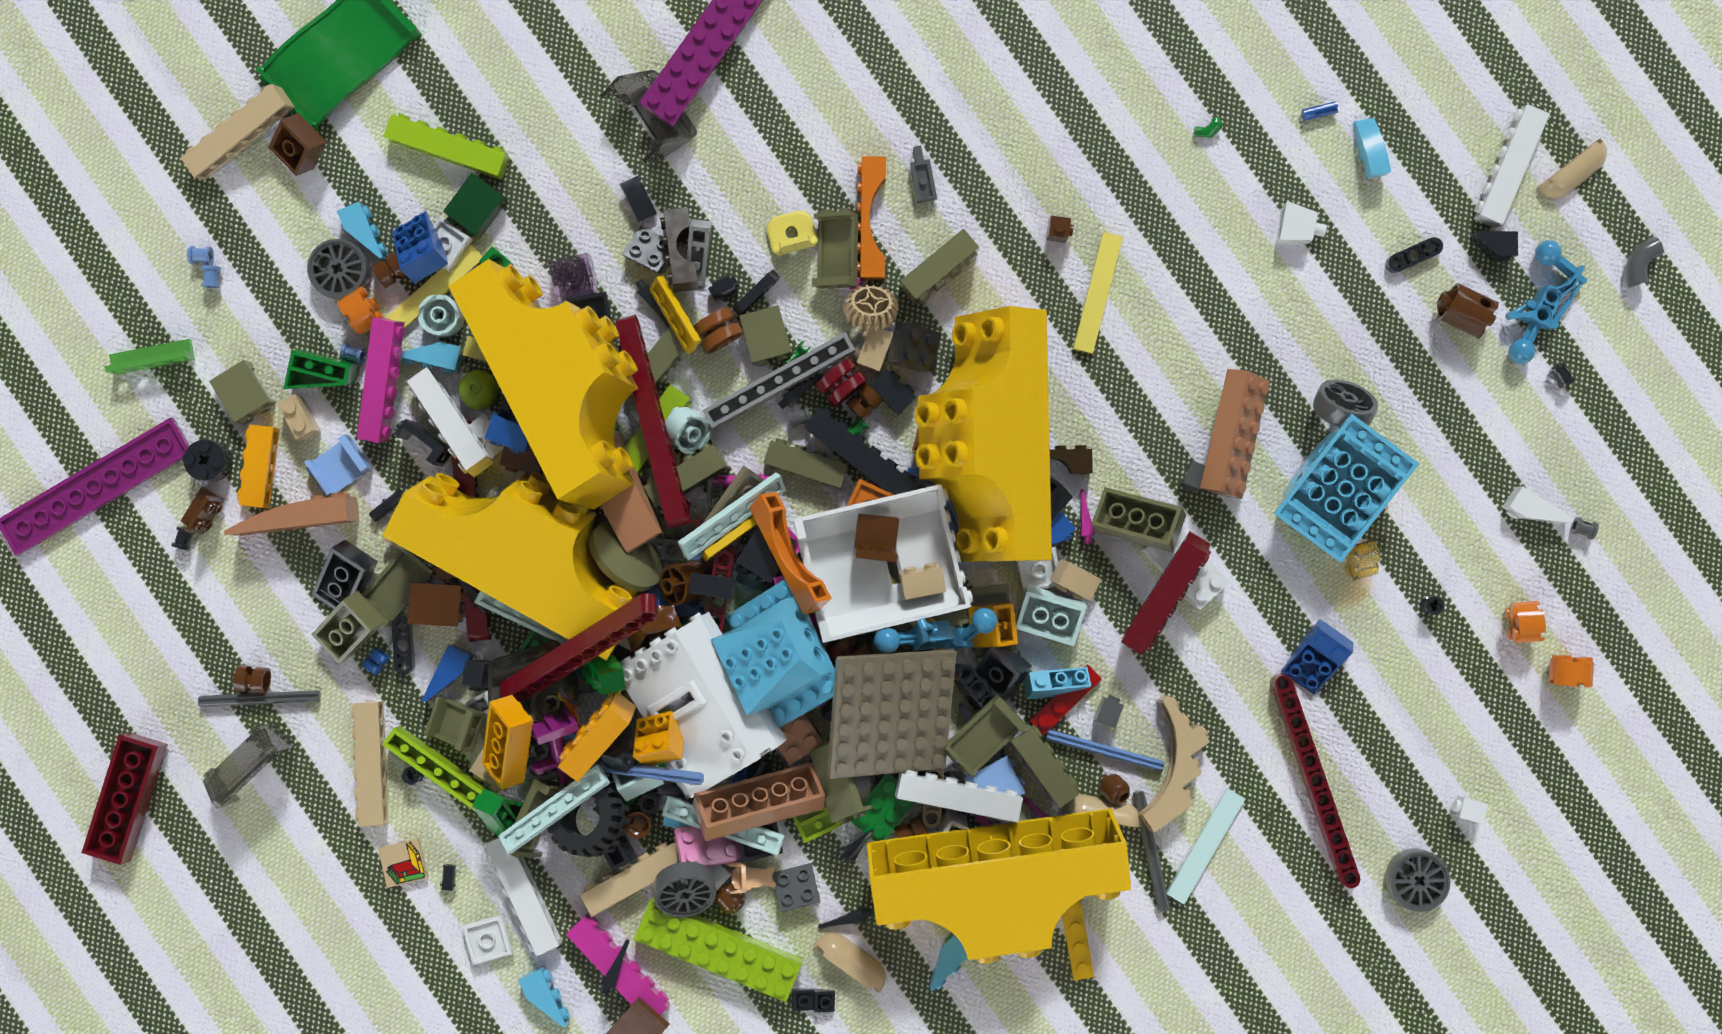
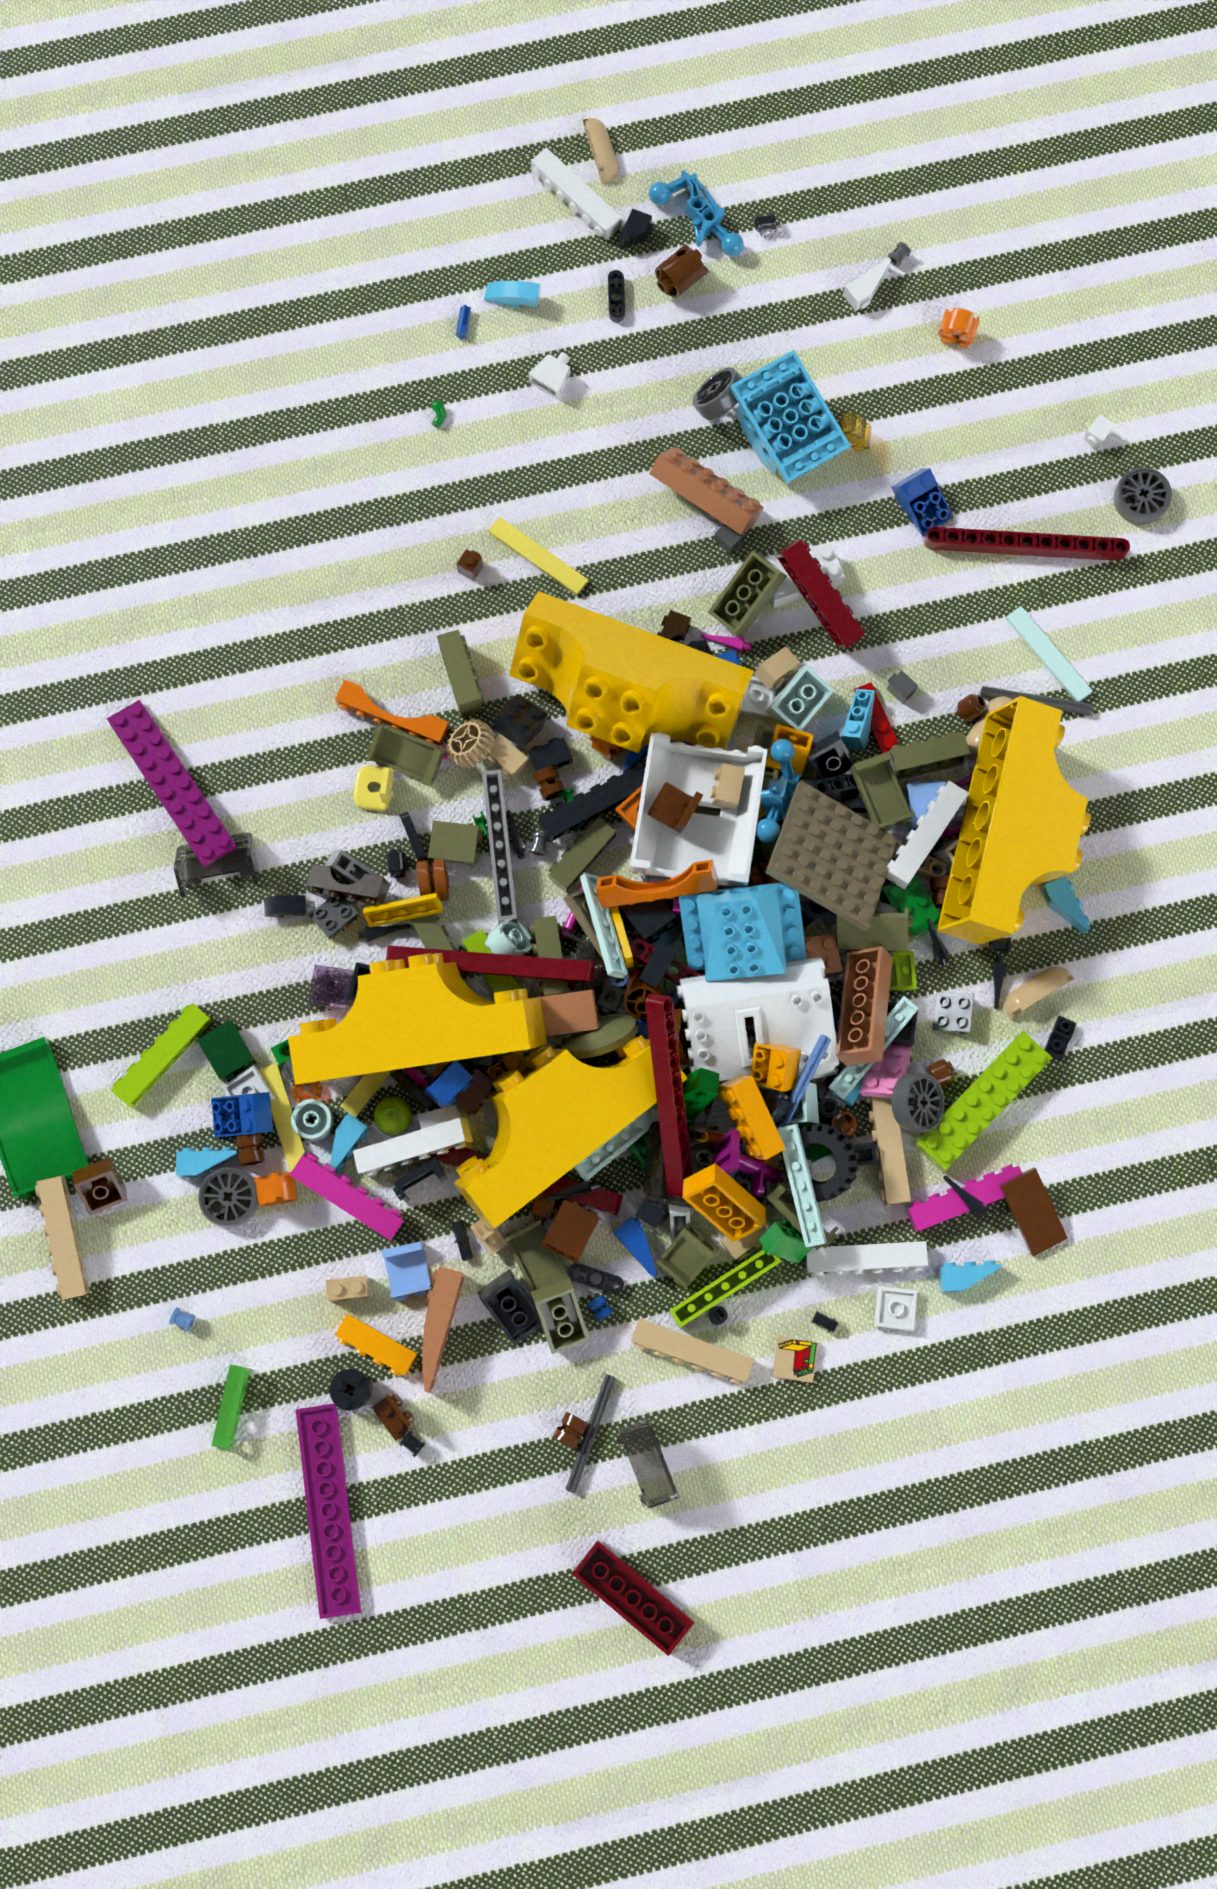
camera: 70 degrees left, 10 degrees down
medium blue bush [187,245,214,265] -> none
olive panel [209,360,275,425] -> none
green wedge [283,349,359,390] -> none
medium blue bush [340,342,366,365] -> none
light nougat hair [729,862,776,894] -> none
dark red wheel [815,358,867,408] -> none
dark grey hinge [910,146,937,204] -> none
medium blue axle [1046,730,1164,772] -> none
yellow plate [1062,900,1094,981] -> none
tan arch [1138,695,1210,833] -> none
black bush [1419,596,1444,615] -> none
orange brick [1549,654,1594,687] -> none
dark grey cylinder [1625,237,1663,288] -> none

